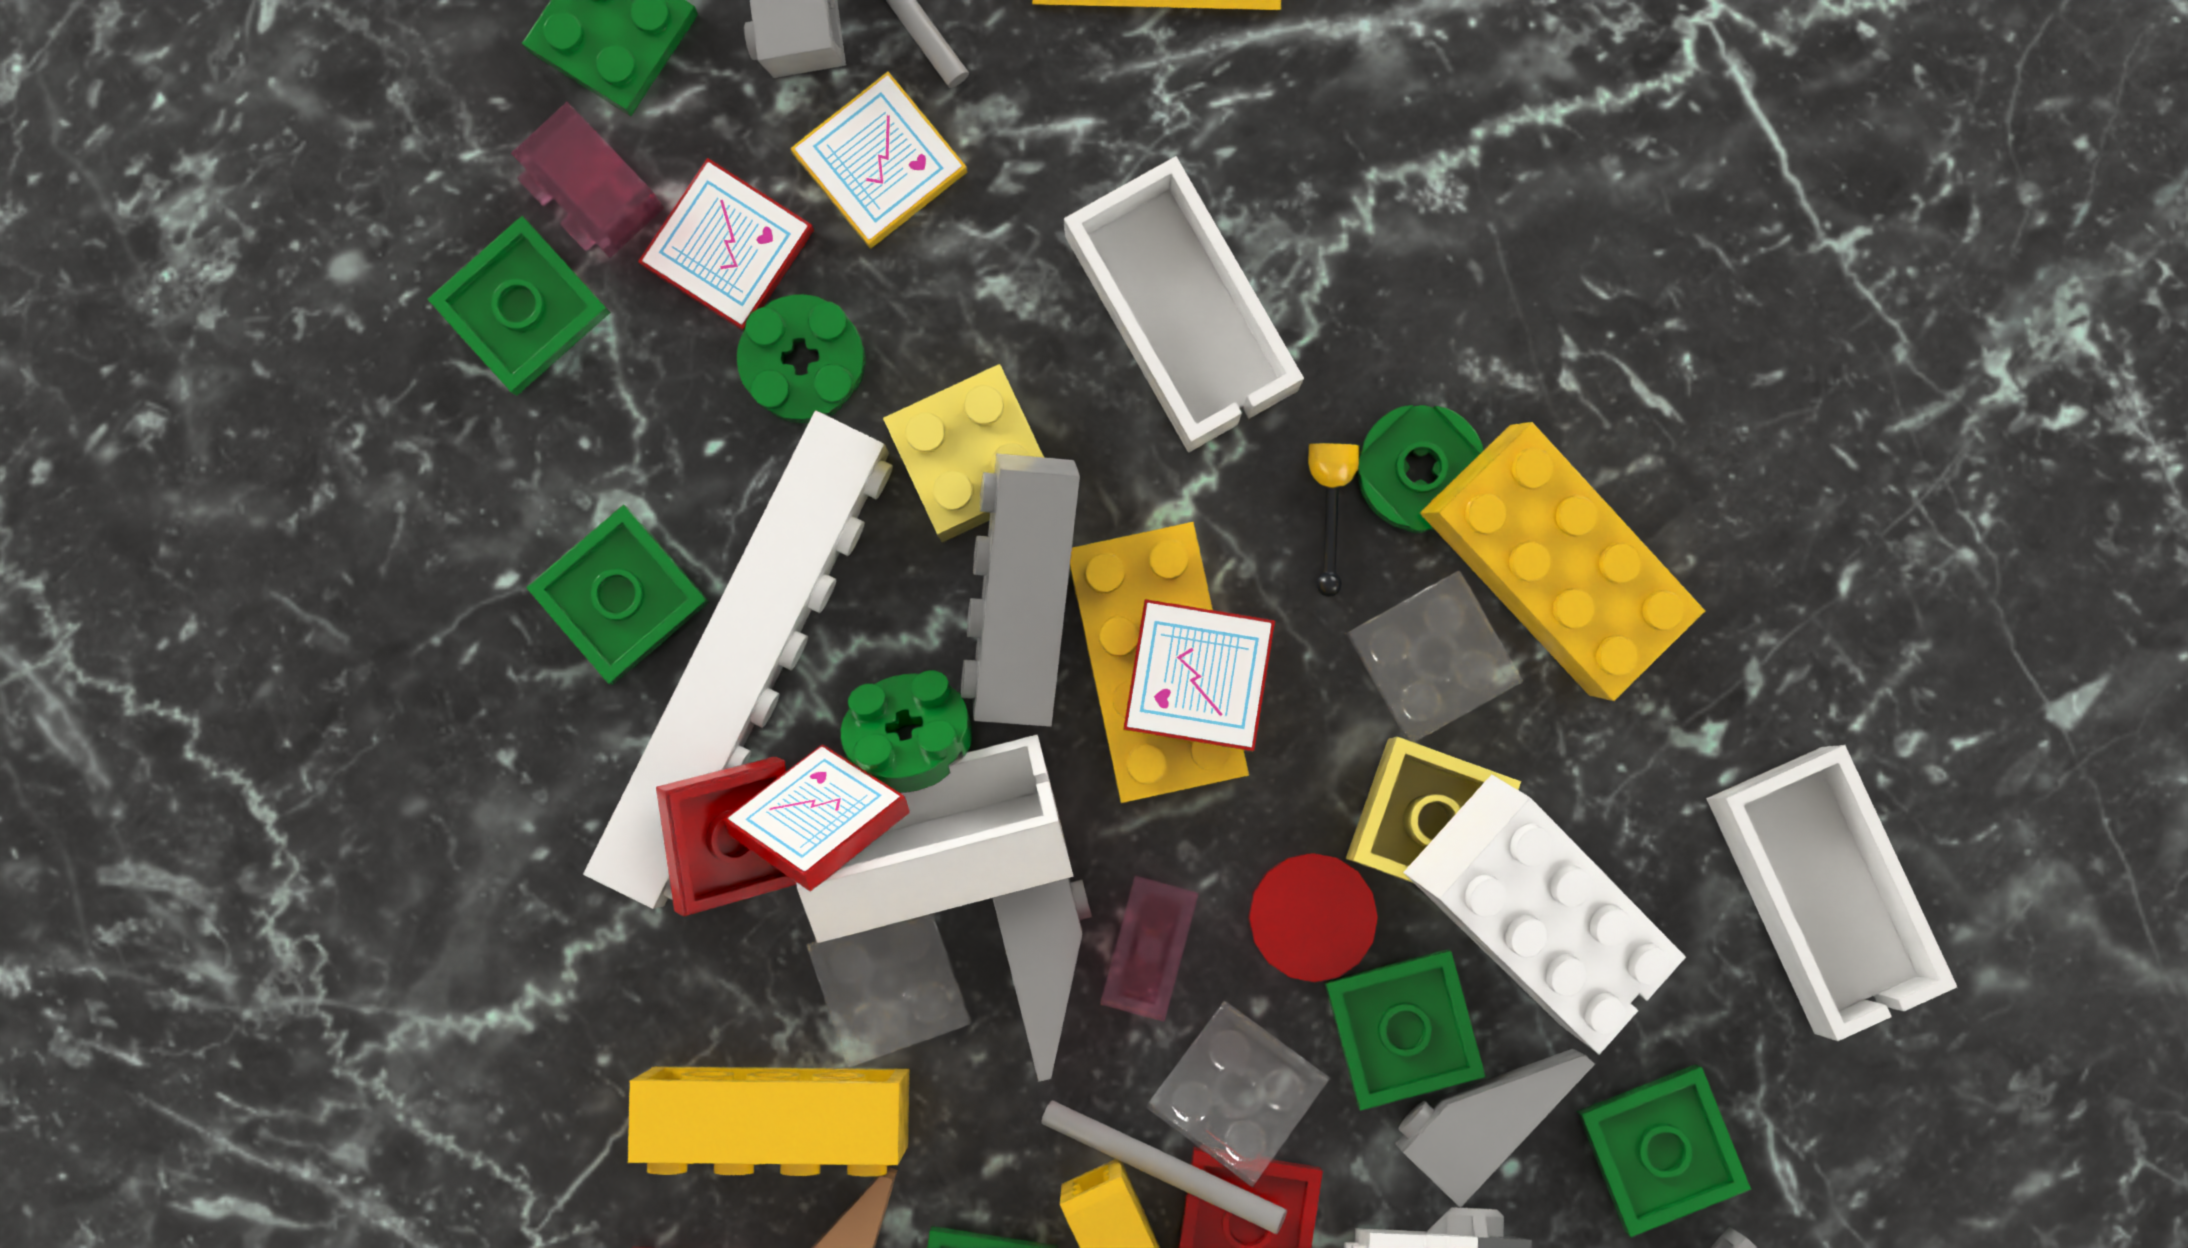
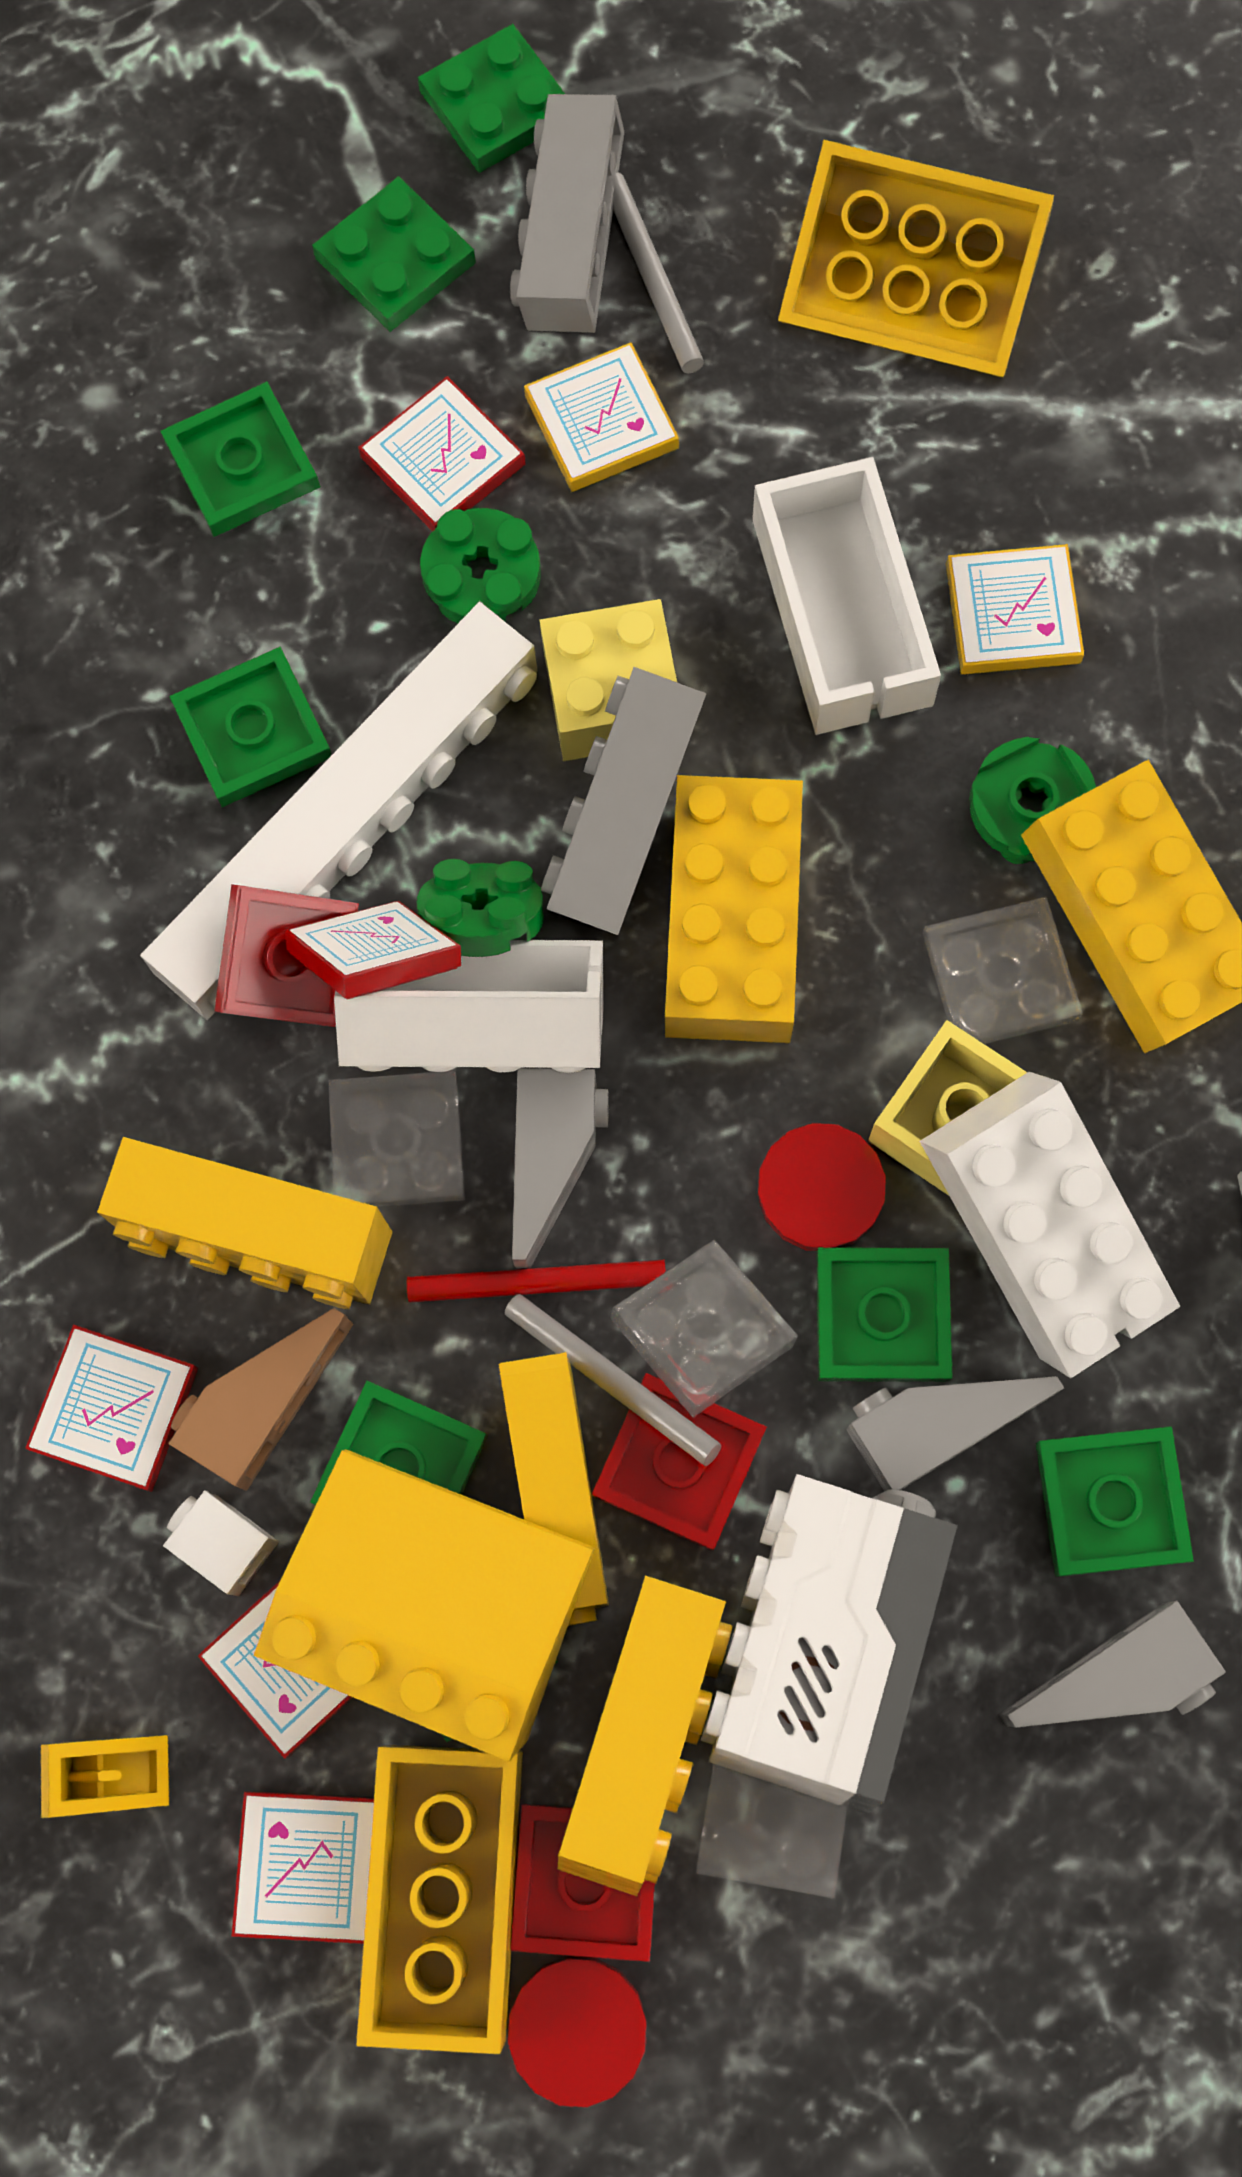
camera: 20 degrees right, 10 degrees down
clear pink brick [511,102,664,258] -> none
clear pink brick [1100,874,1199,1022] -> none
white tile [1123,599,1275,752] -> none
hinge [1308,443,1359,597] -> none
none -> red bar [407,1259,666,1303]
none -> white tile [946,544,1084,675]

